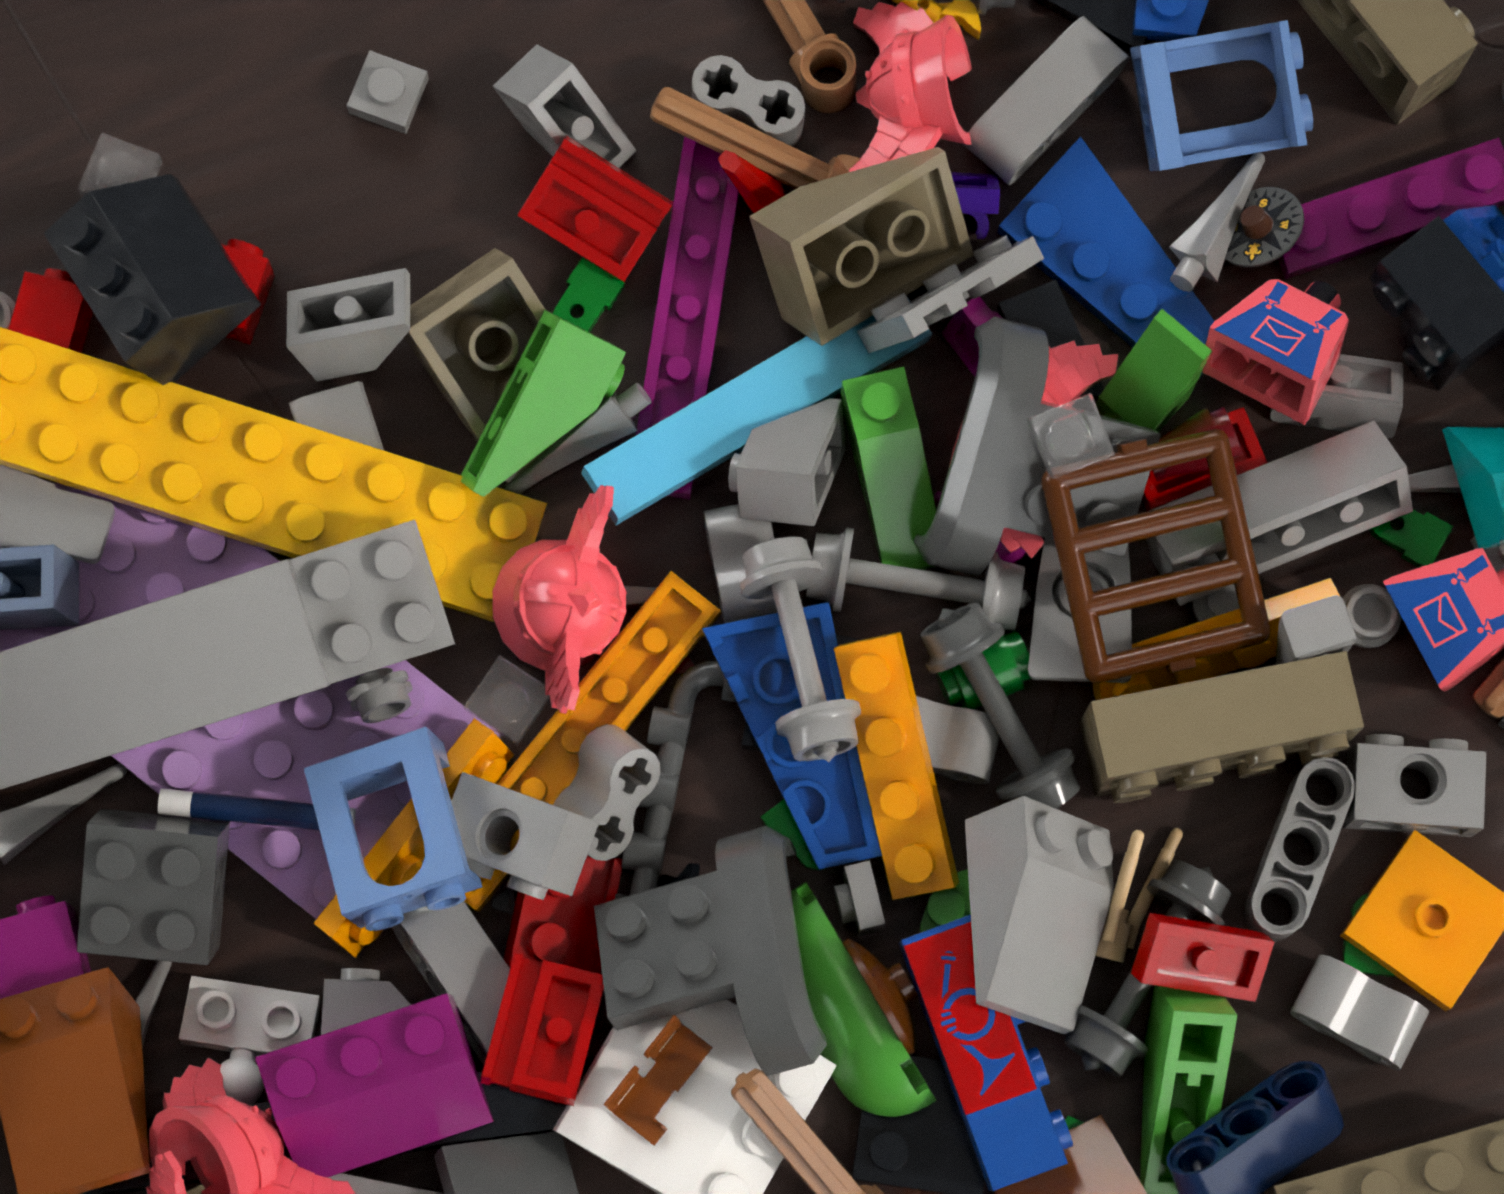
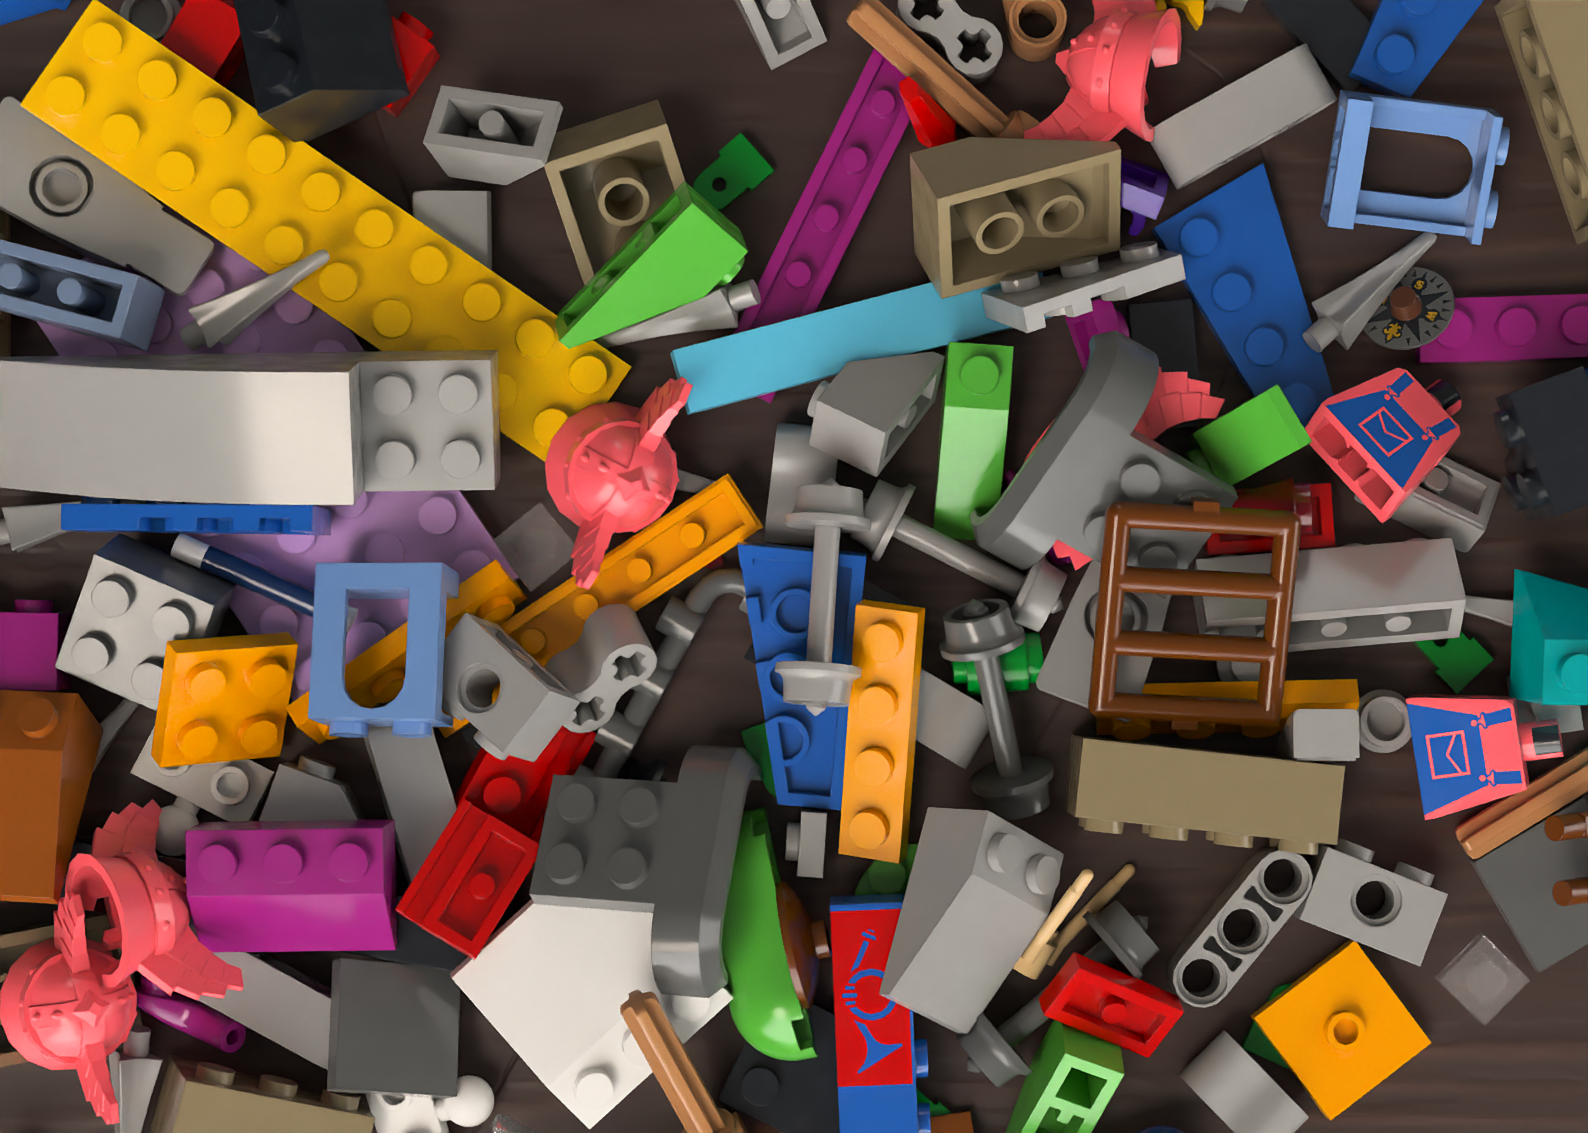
camera: 20 degrees right, 10 degrees up
light grey plate [346,668,413,723] -> none
red plate [517,135,673,282] -> none
dark orange piece [603,1015,713,1146] -> none
clear plate [1027,393,1115,479] -> none
none -> blue wing [61,496,331,535]
none -> light orange plate [151,632,298,768]
none -> light grey piece [180,249,330,351]

